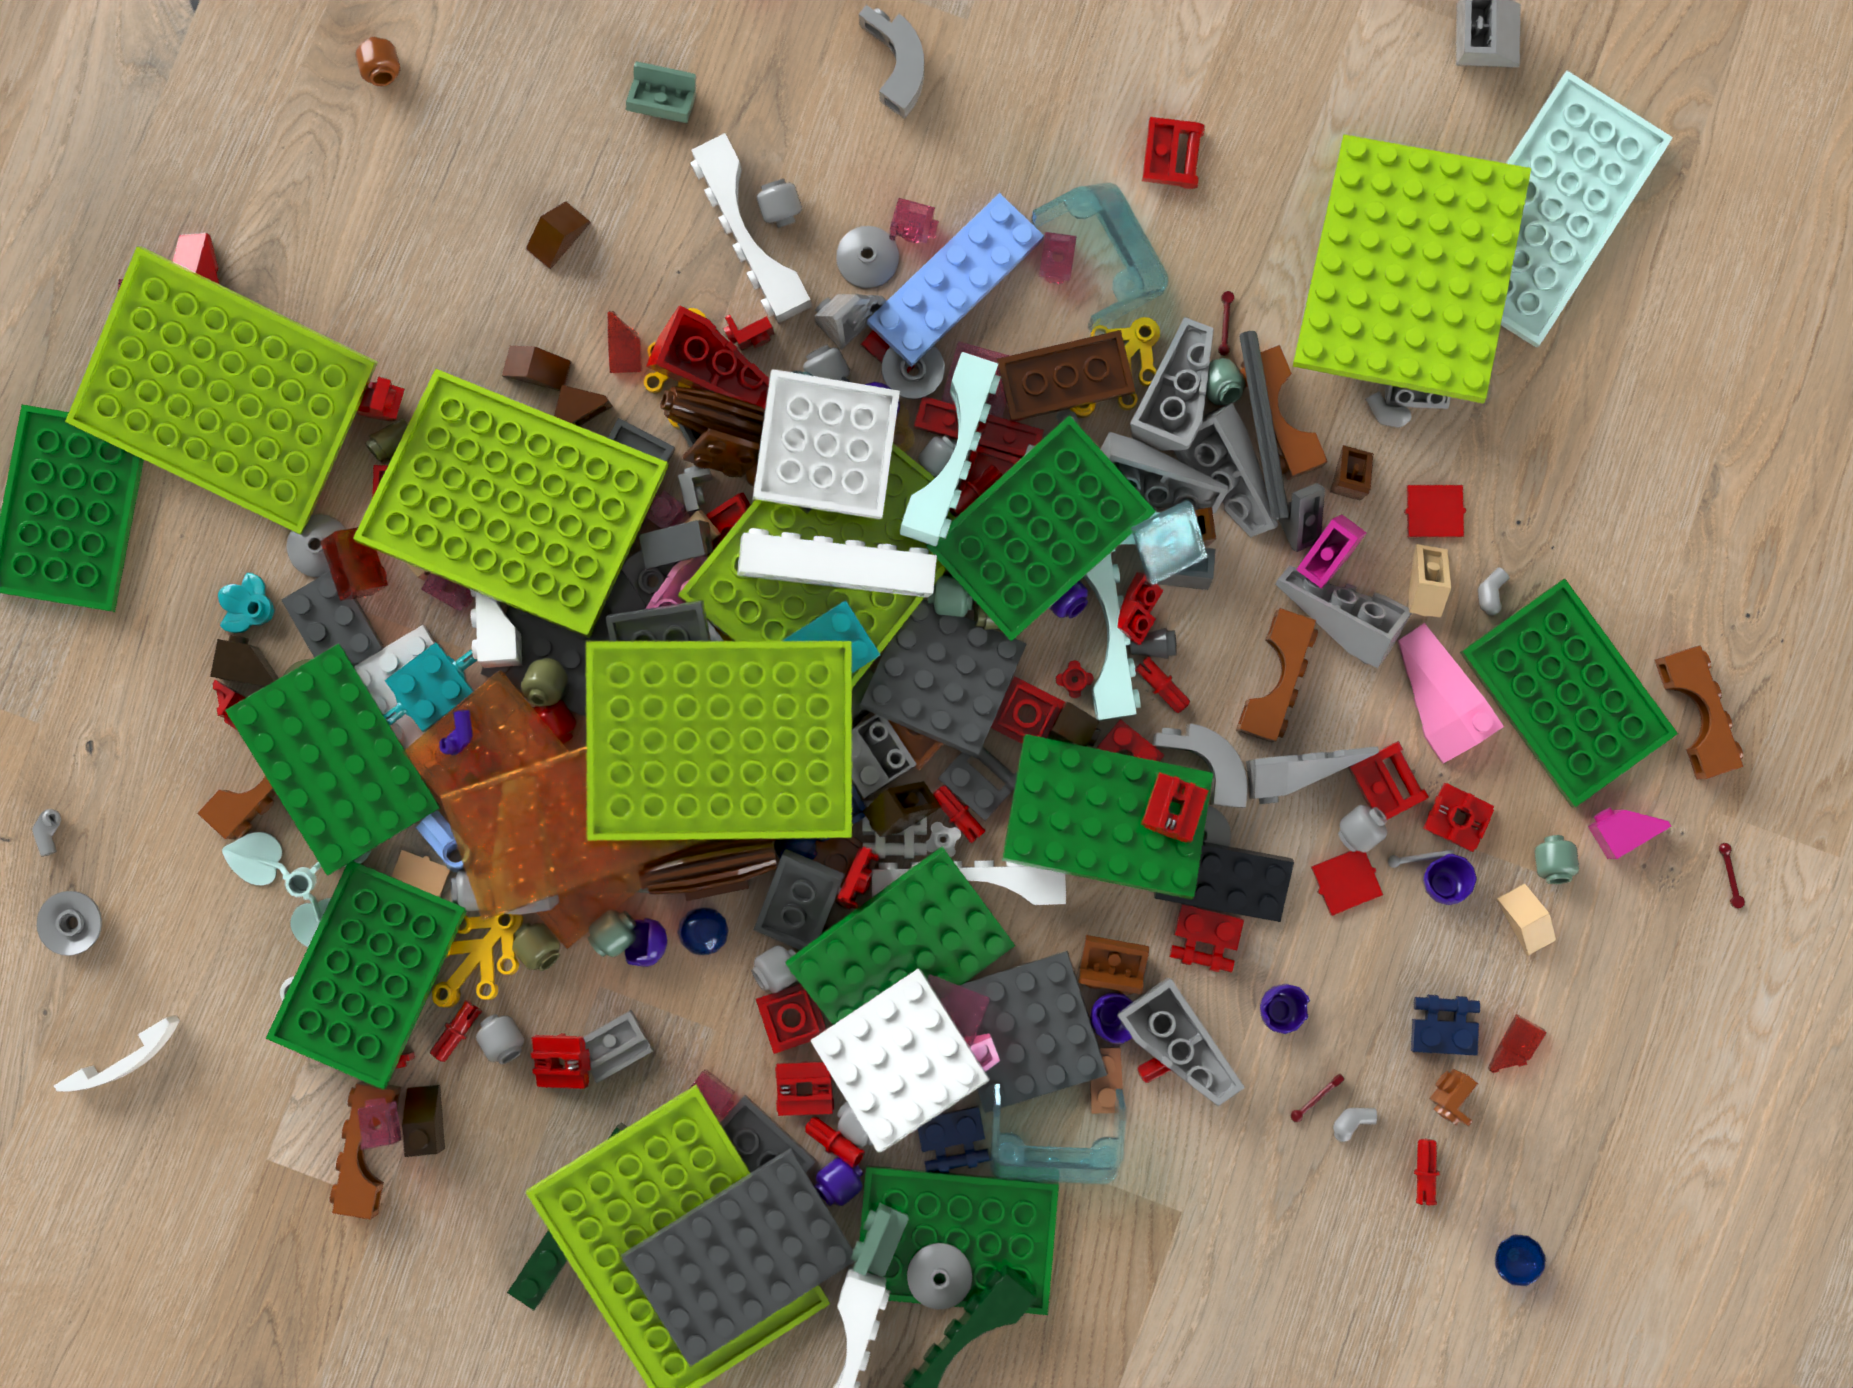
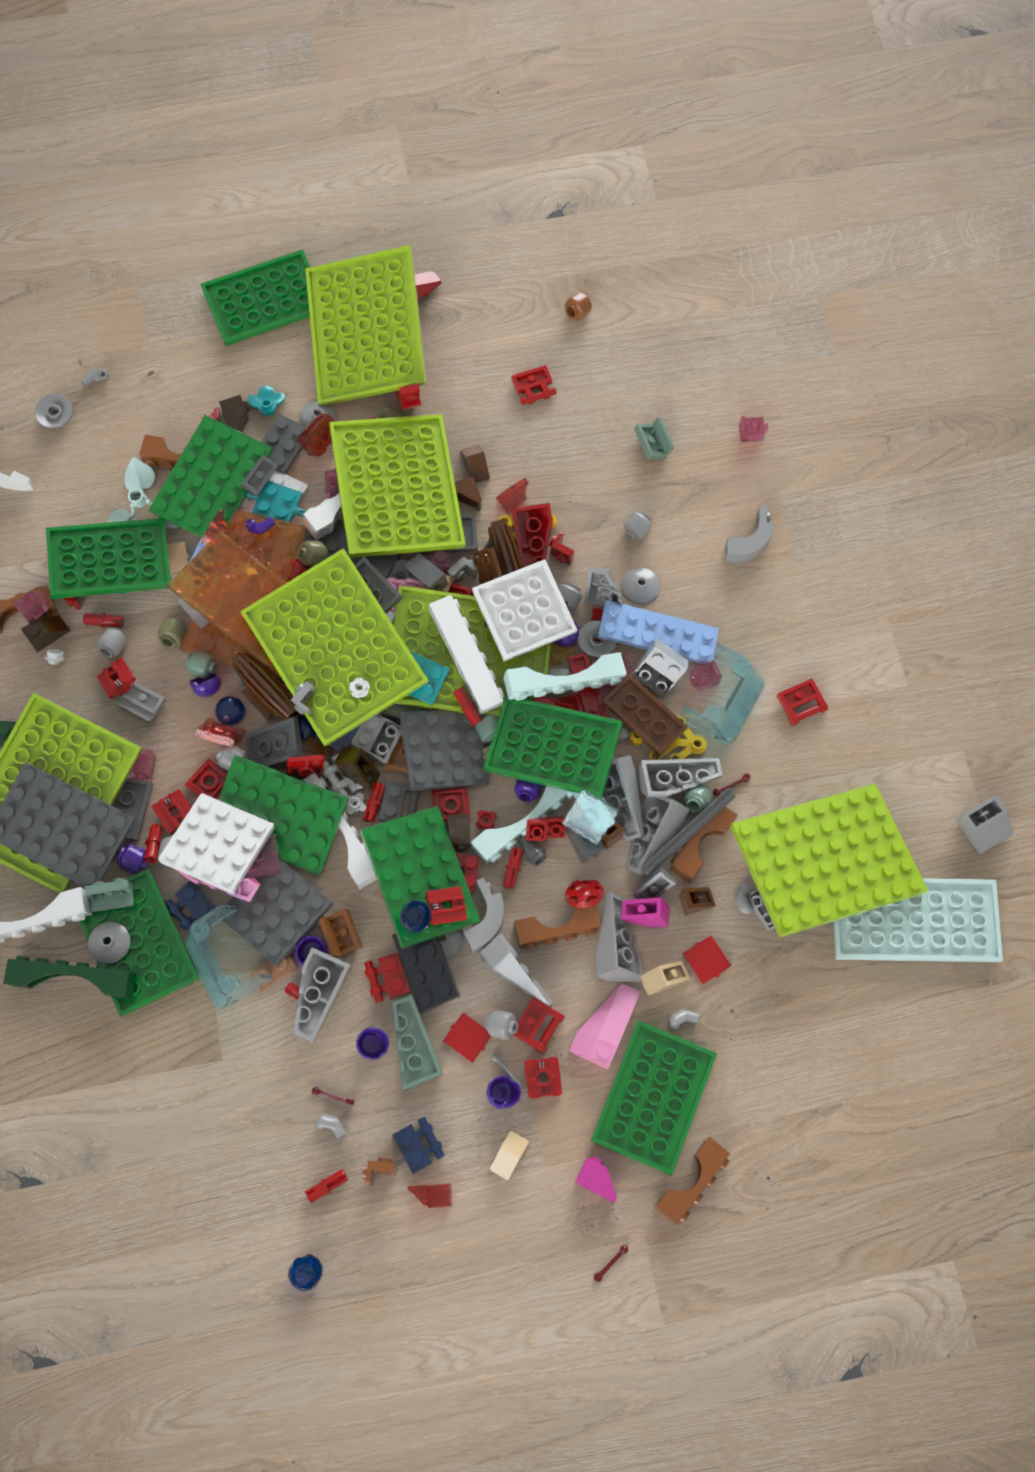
camera: 55 degrees right, 15 degrees down
yellow plant [432,910,523,1008] -> none
reddish brown slope [526,201,591,270] -> none
white arch [690,133,812,324] -> none
clear pink brick [889,198,939,243] -> none
sand green head [1534,835,1579,884] -> none
none -> white plate [44,649,65,665]
none -> clear red plate [195,718,246,748]
none -> clear red slope [200,508,229,552]
none -> dark grey plate [241,454,279,497]
none -> light grey bracket [291,681,316,716]
none -> white plate [349,678,370,698]
none -> sand green wing [392,995,443,1091]
none -> clear blue hair [400,900,431,933]
none -> red axle [453,687,483,726]
none -> red plate [511,365,557,405]
none -> red wheel [565,880,604,908]
none -> light grey slope [632,638,689,698]

